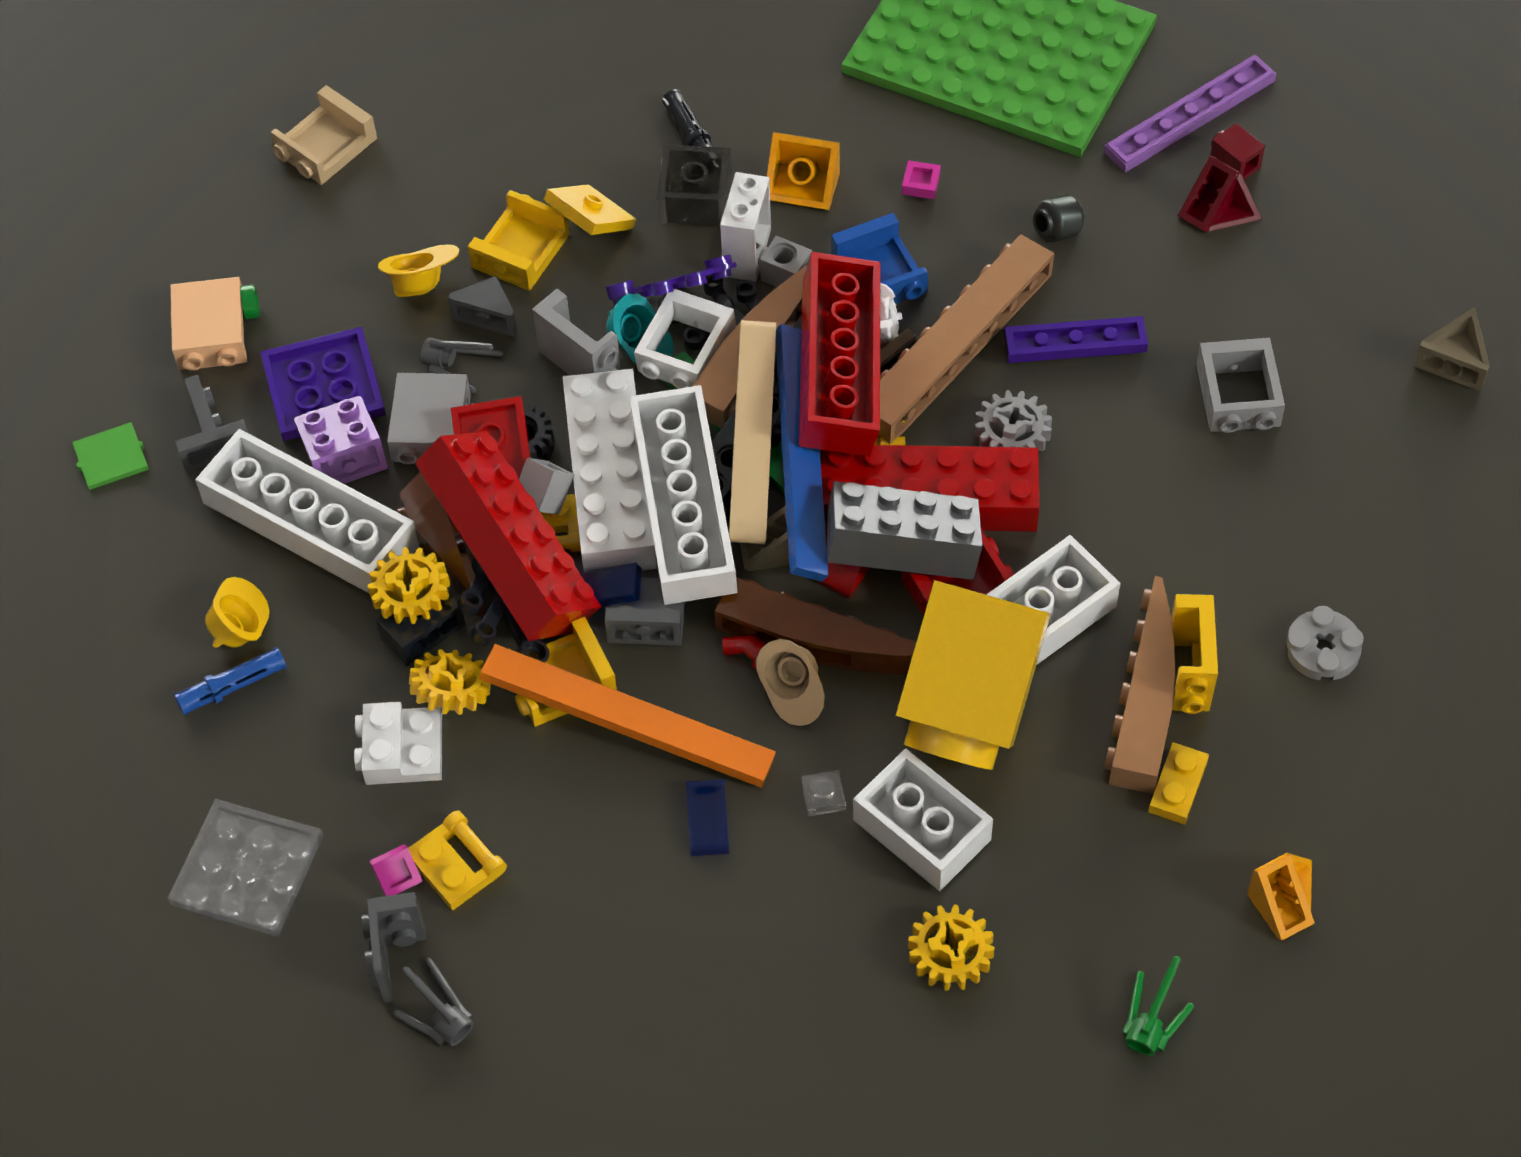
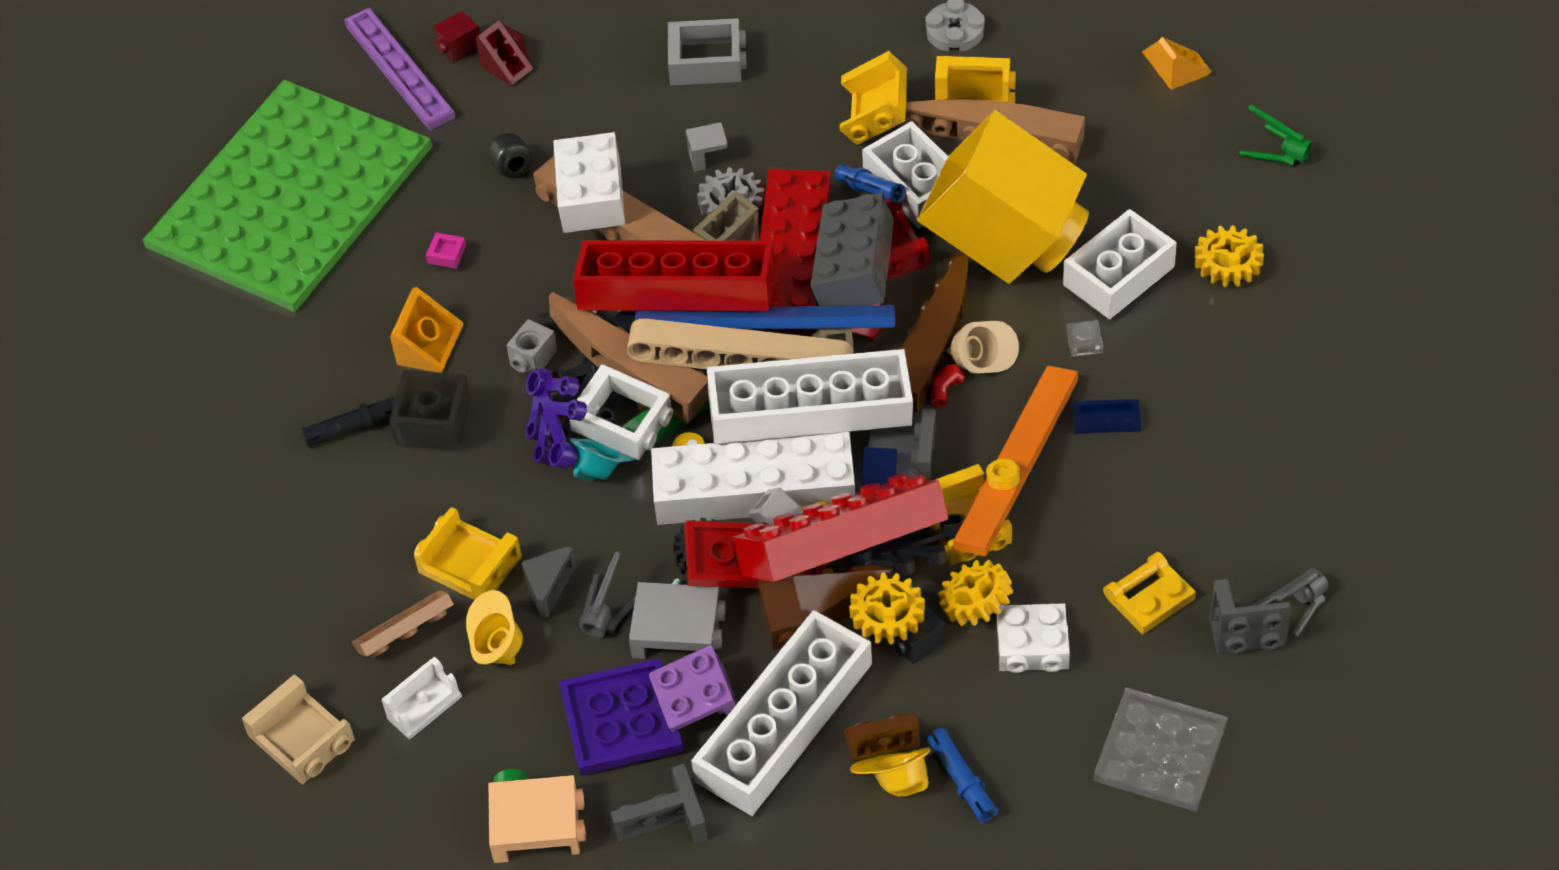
camera: 85 degrees left, 5 degrees down
dark pink plate [369,844,423,896] -> none
light grey panel [532,289,621,376] -> none
yellow plate [543,185,636,235] -> none
white window [720,172,771,282] -> none
blue panel [831,213,928,304] -> none
dark purple plate [1004,316,1148,363] -> none
yellow plate [1148,742,1209,825] -> none
none -> medium nougat plate [352,590,454,658]
none -> white hinge [382,656,462,740]
none -> white brick [553,132,625,233]
none -> light grey panel [686,122,728,172]
none -> dark tan slope [693,190,759,241]
none -> blue pin [835,164,906,203]
none -> yellow panel [840,51,907,145]
none -> reddish brown bracket [844,713,920,761]
none -> yellow tile [986,459,1021,491]

